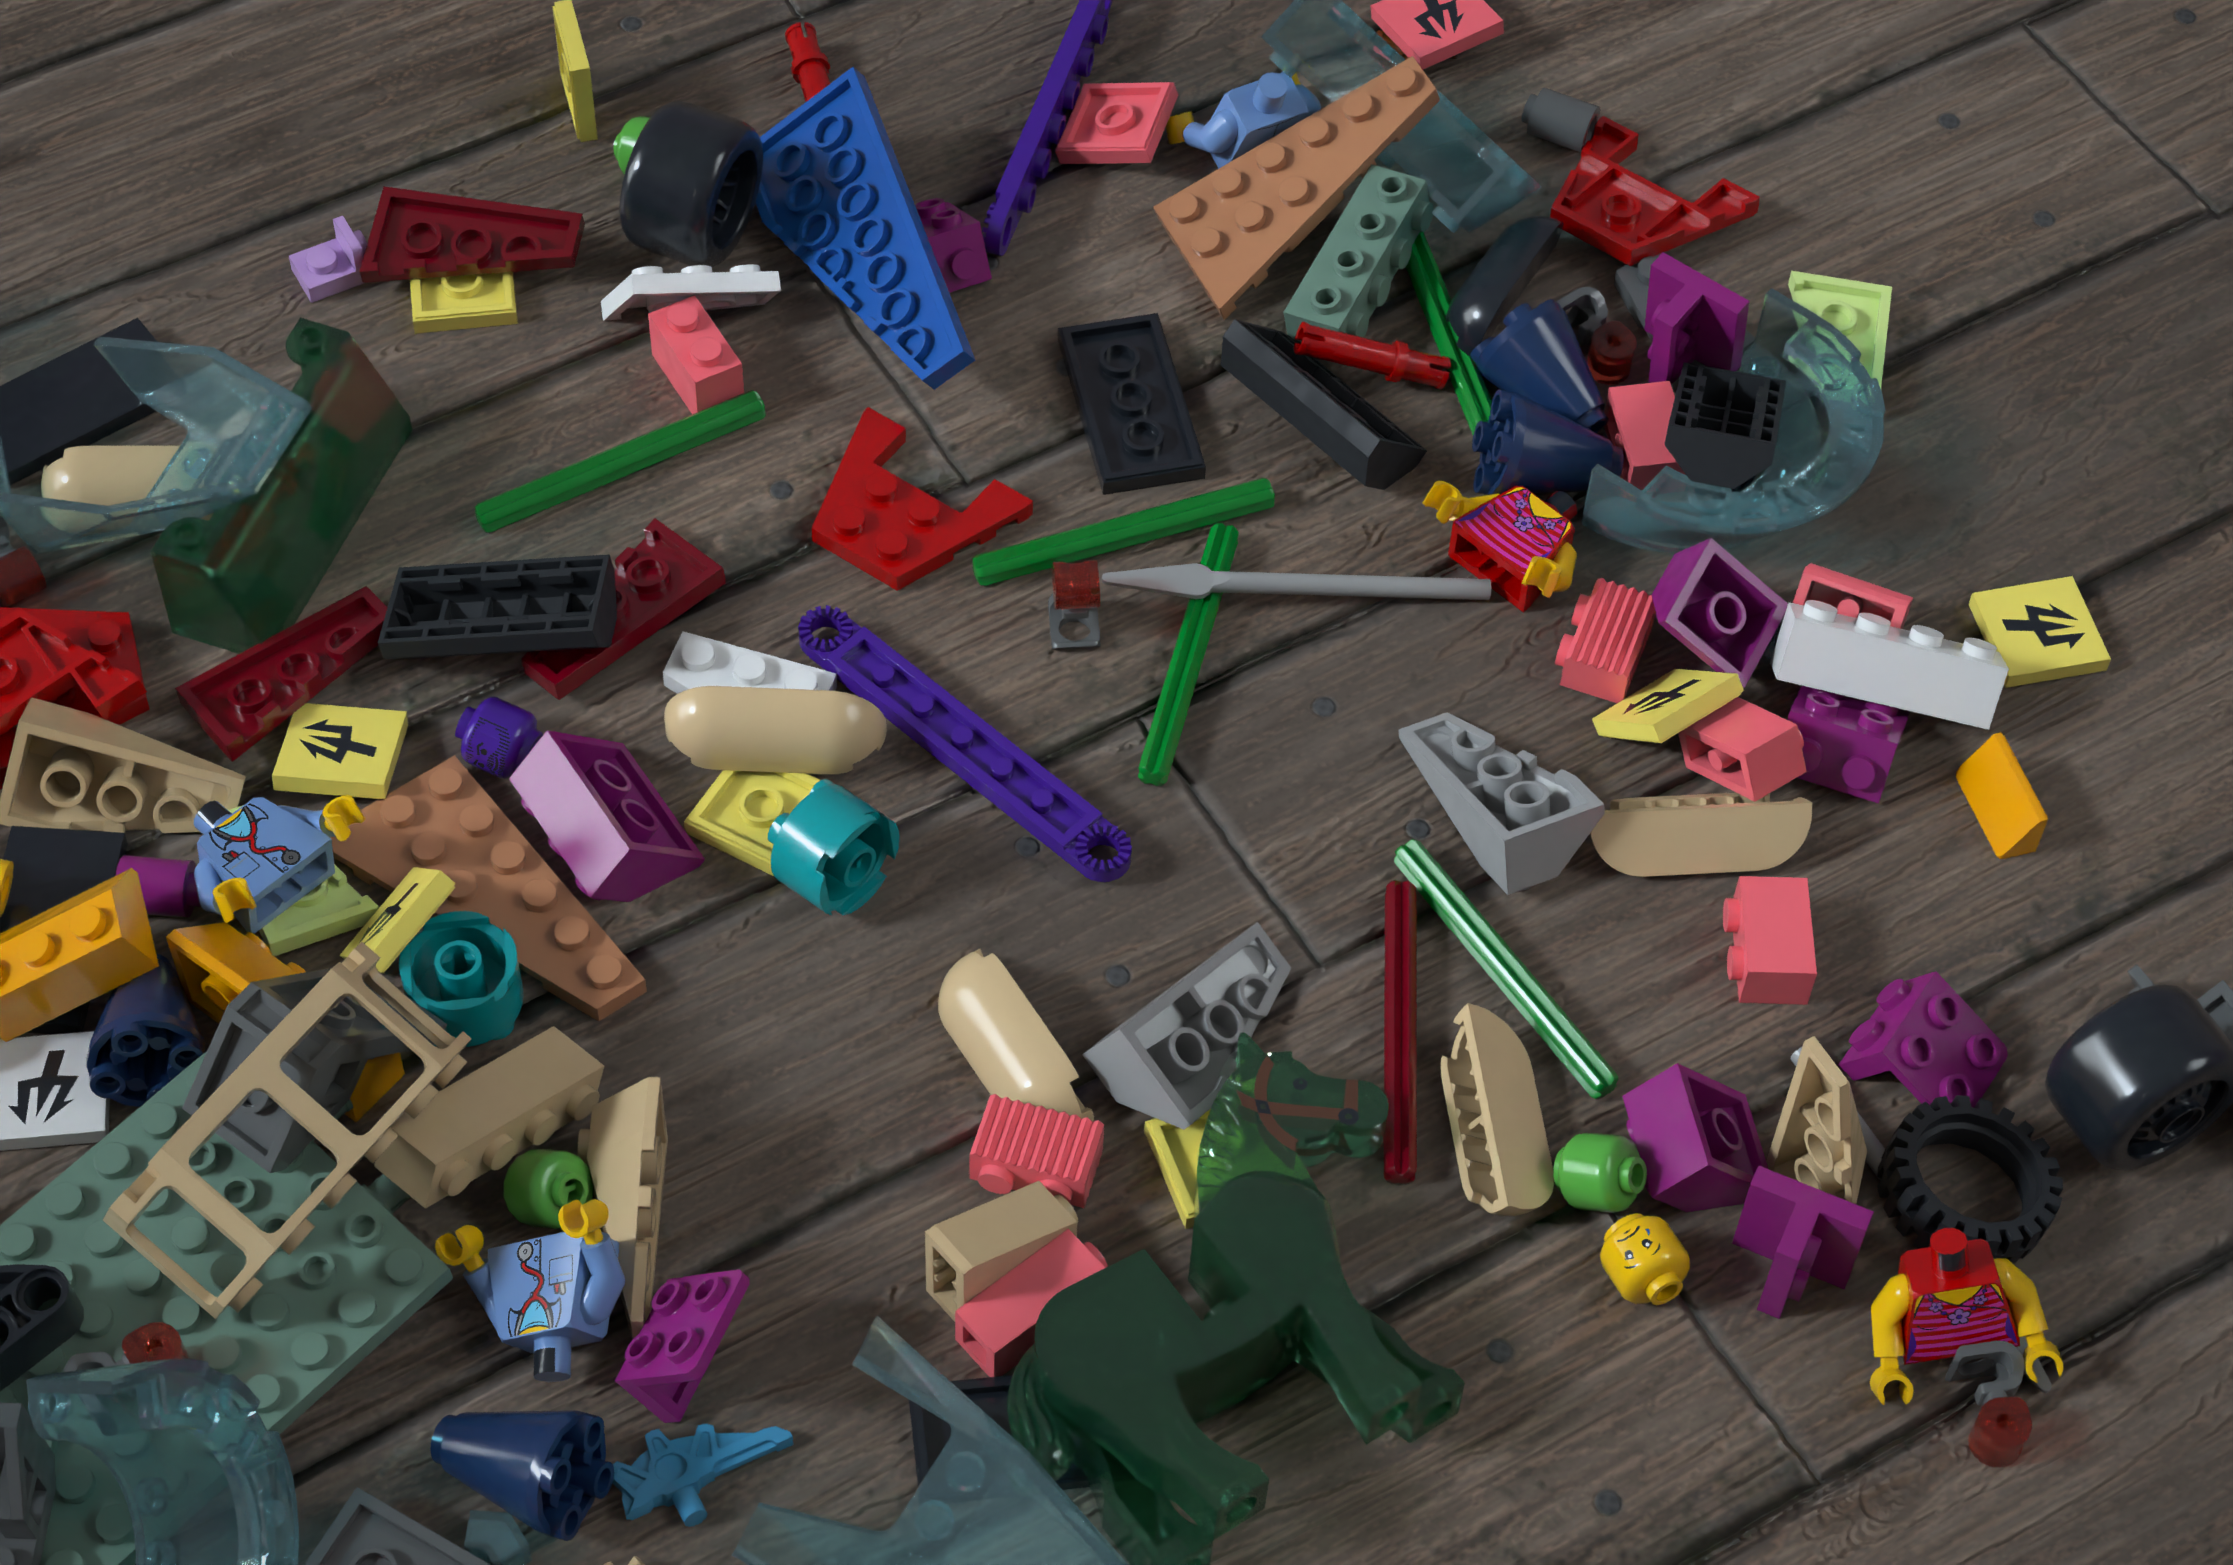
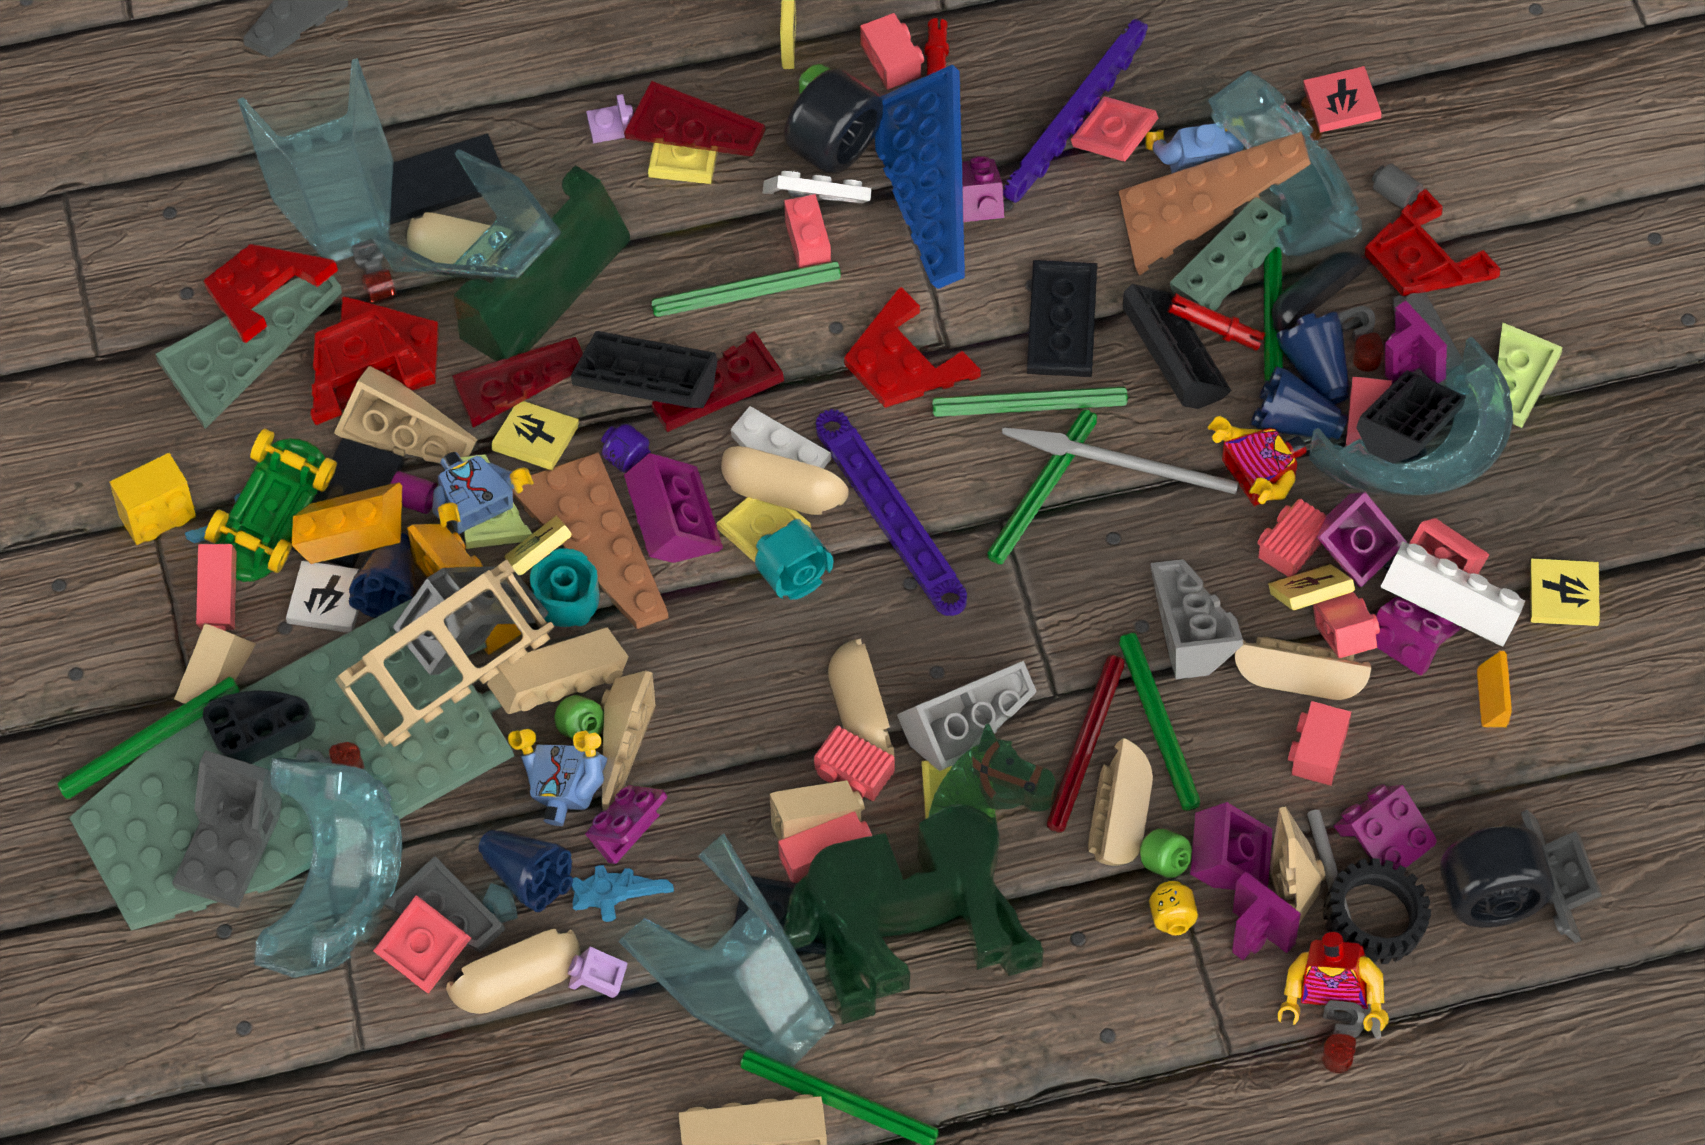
camera: 20 degrees right, 5 degrees up
leg [1048,560,1101,649] -> none
none -> coral brick [860,13,924,90]

